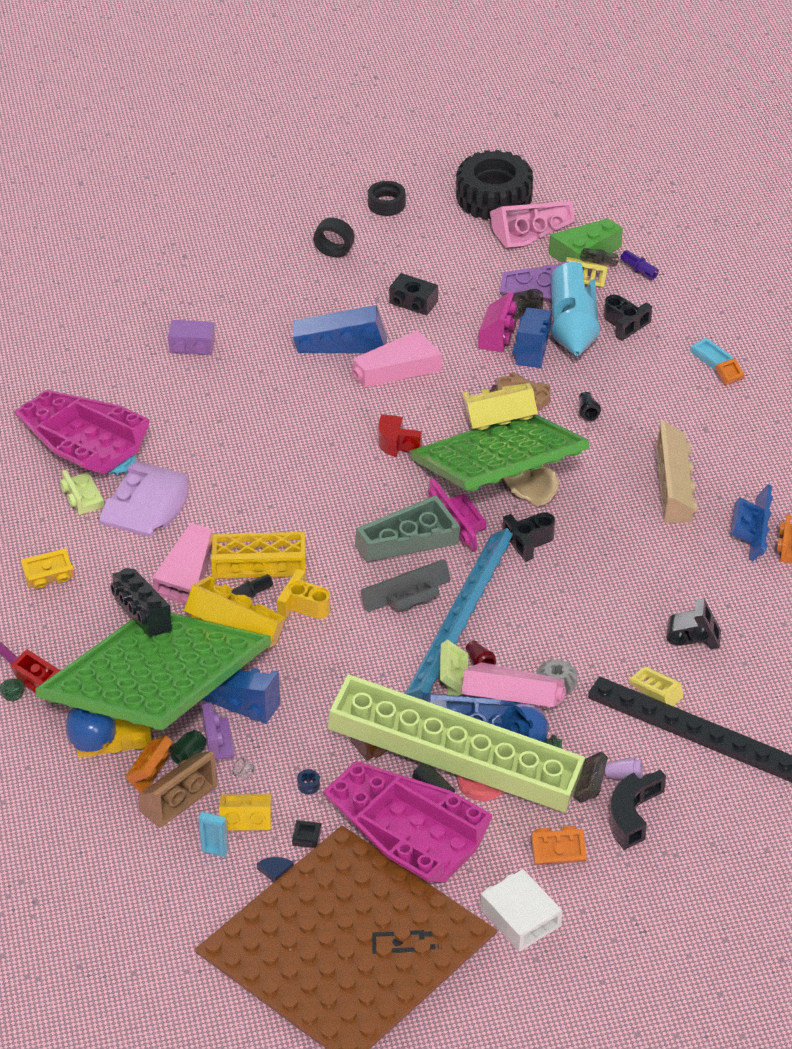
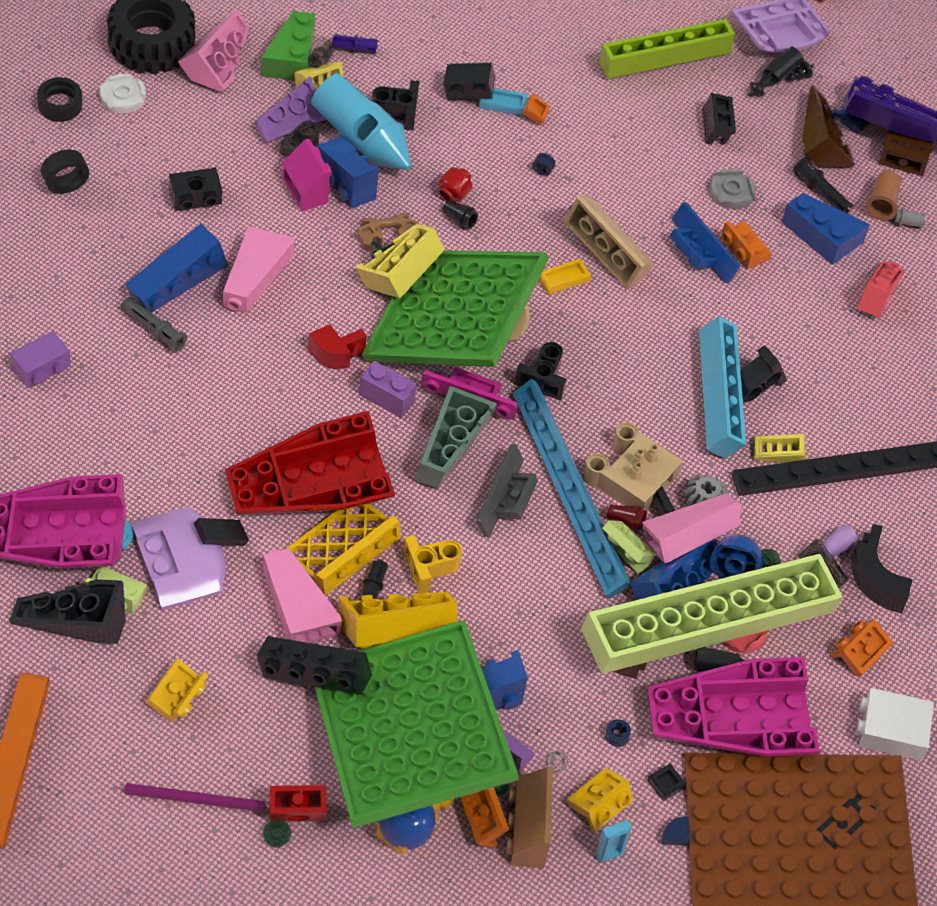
camera: 50 degrees left, 10 degrees up
none -> black wedge [9,579,126,644]
none -> white tile [100,74,146,113]
none -> dark grey pin [121,297,187,353]
none -> black tile [194,518,249,546]
none -> red wedge [225,411,395,515]
none -> medium lavender brick [359,361,417,418]
none -> red head [438,167,473,202]
none -> black brick [443,62,496,100]
none -> dark blue bush [532,153,556,176]
none -> yellow tile [539,258,591,295]
none -> tan piece [583,422,683,515]
none -> medium azure brick [699,316,746,459]

